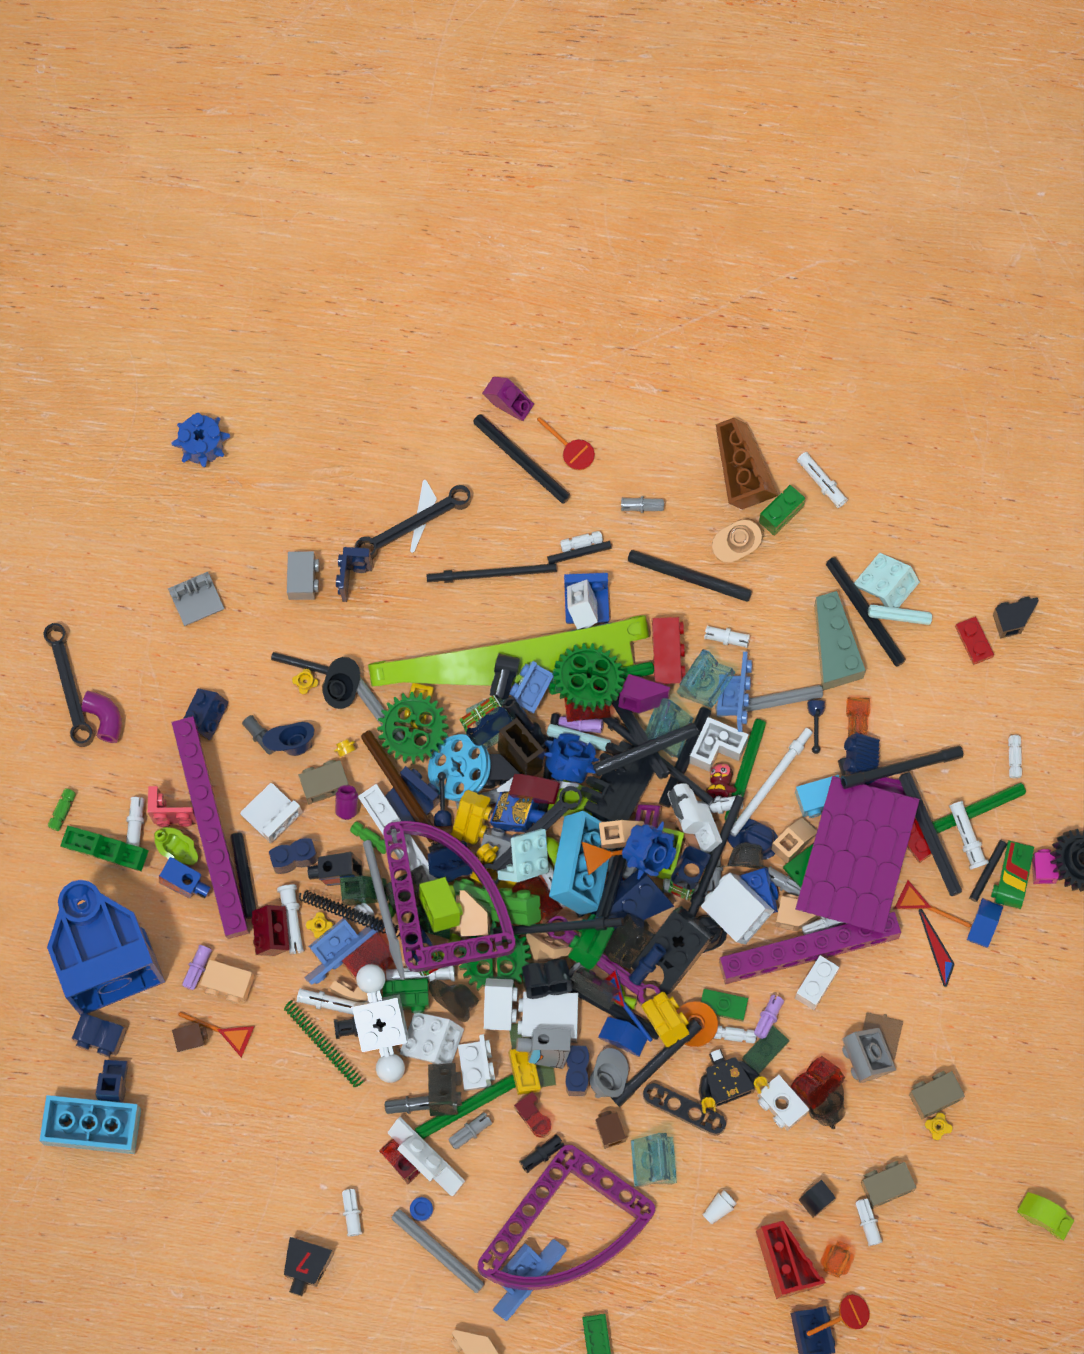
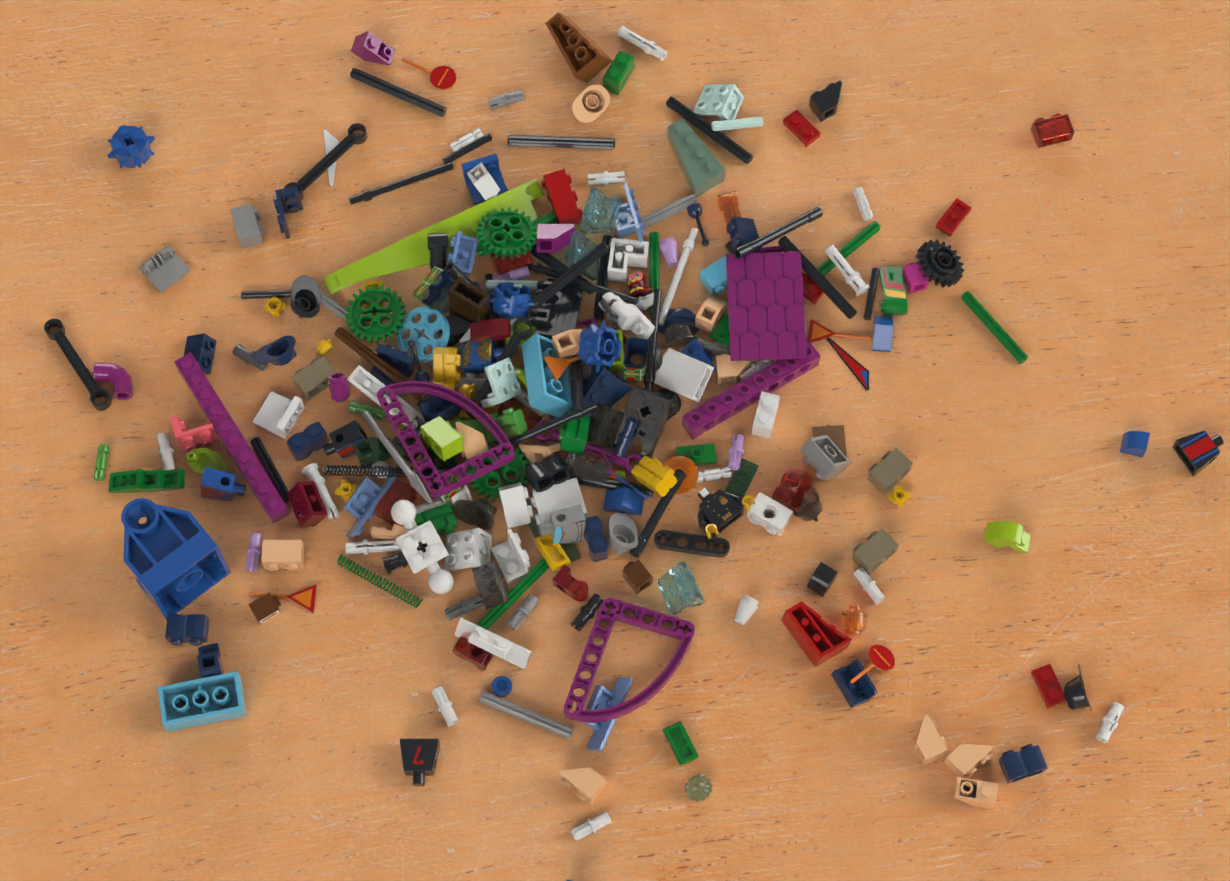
camera: 20 degrees left, 5 degrees down
none -> lavender cone [659,238,678,266]

